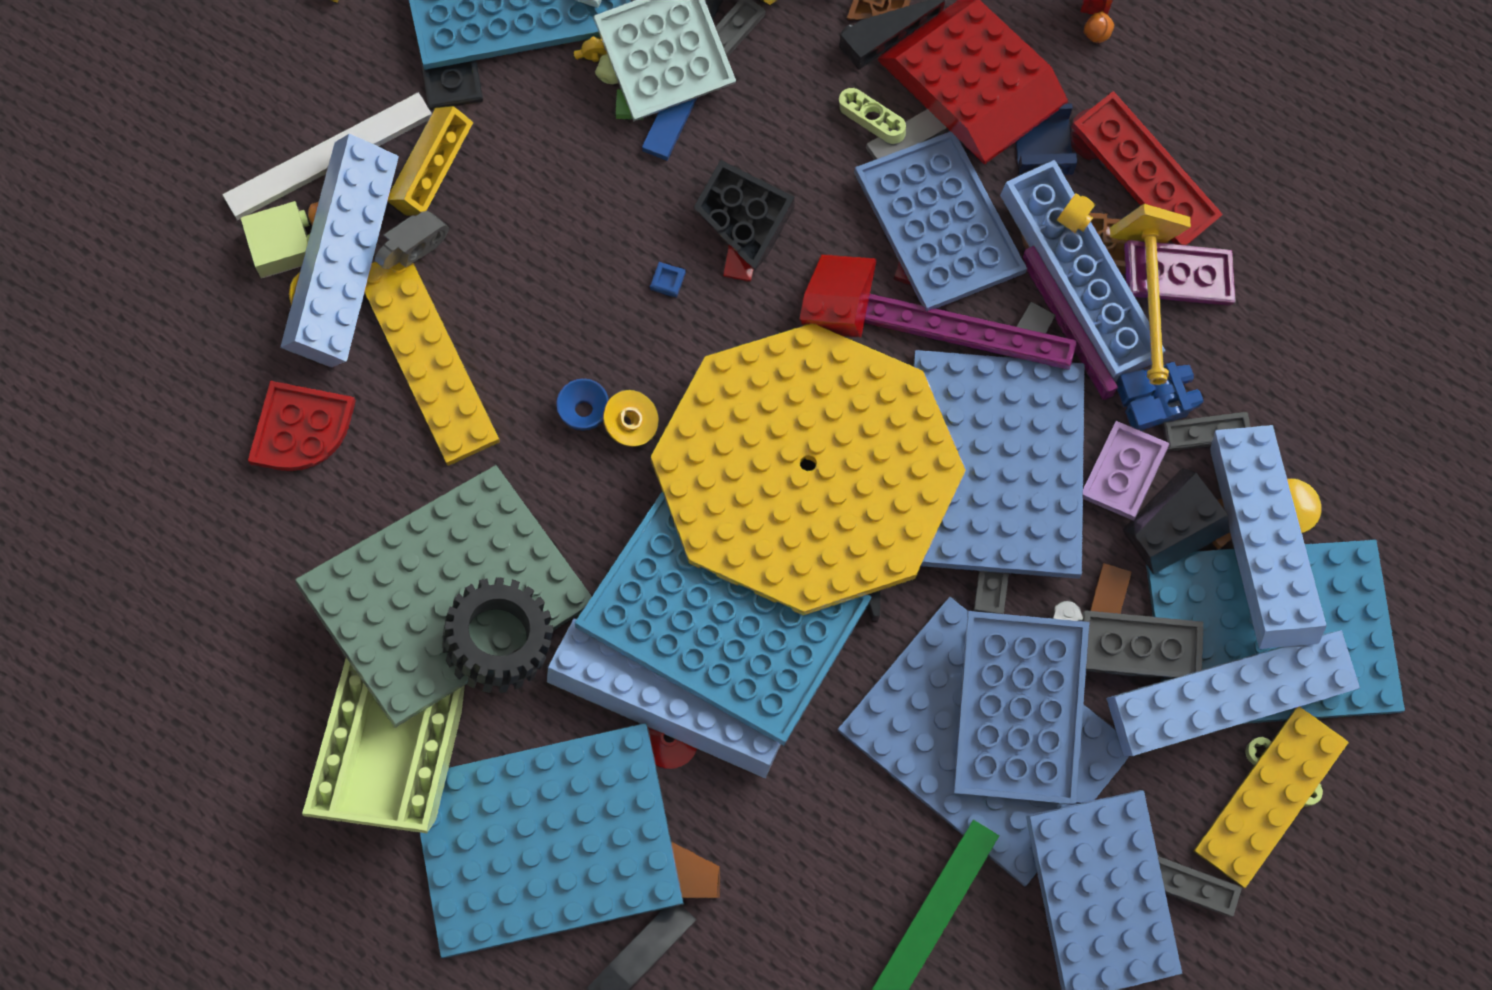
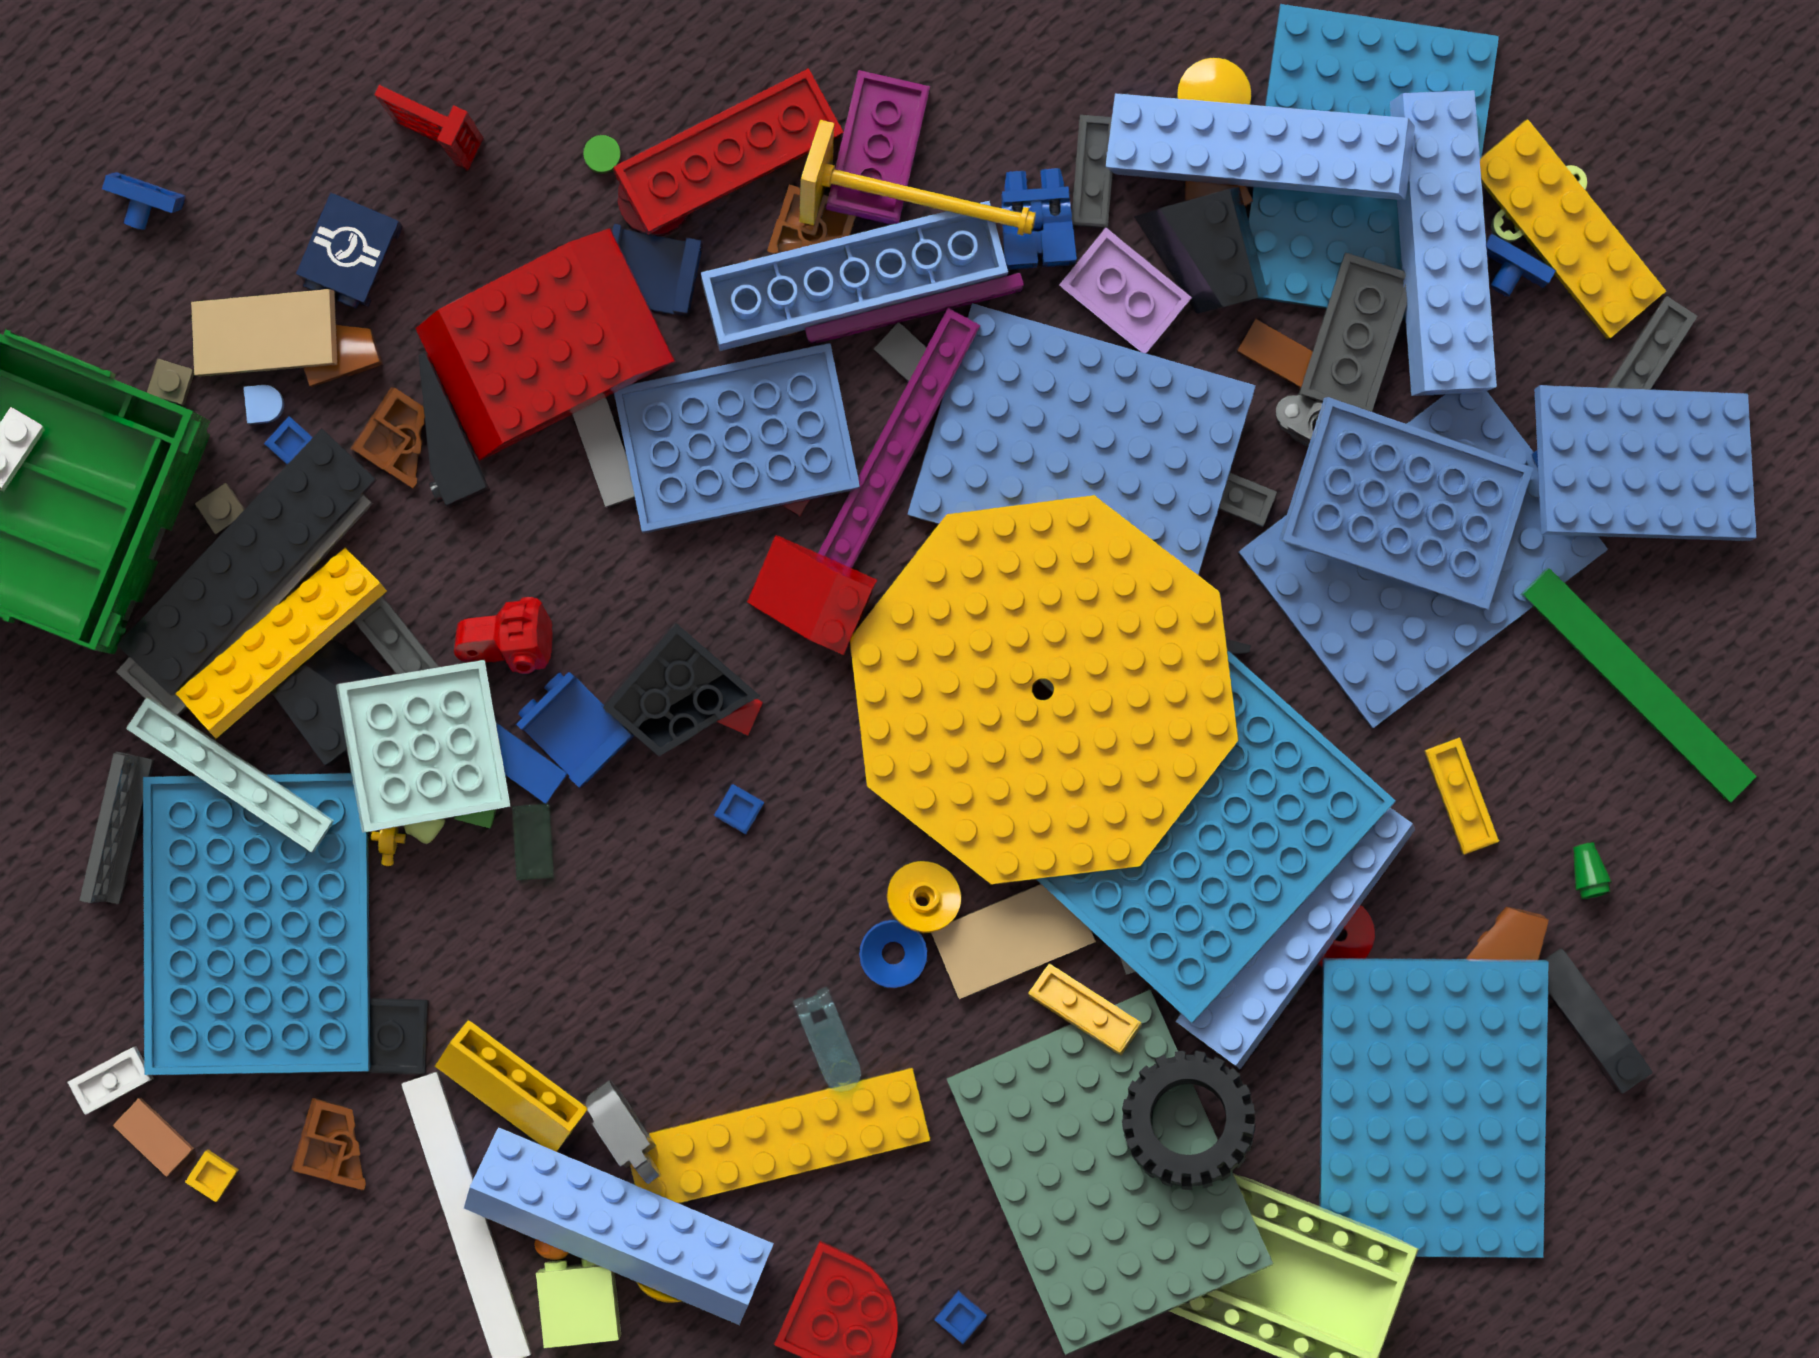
camera: 75 degrees left, 15 degrees up
yellowish green beam [839,88,906,144] -> none
yellow plate [1056,193,1095,233] -> none
orange piece [1083,12,1114,43] -> none
none -> dark orange slope [292,1098,366,1190]
none -> red piece [454,597,553,674]
none -> clear green tile [512,804,555,880]
none -> blue panel [516,672,634,788]
none -> bright green tile [584,135,621,174]
none -> clear light blue plate [793,986,861,1092]
none -> tan tile [931,884,1096,999]
none -> blue tile [935,1290,987,1344]
none -> yellow tile [1028,963,1142,1056]
none -> yellow tile [1424,738,1499,855]
none -> blue tile [1486,234,1556,297]
none -> green cone [1573,842,1612,899]

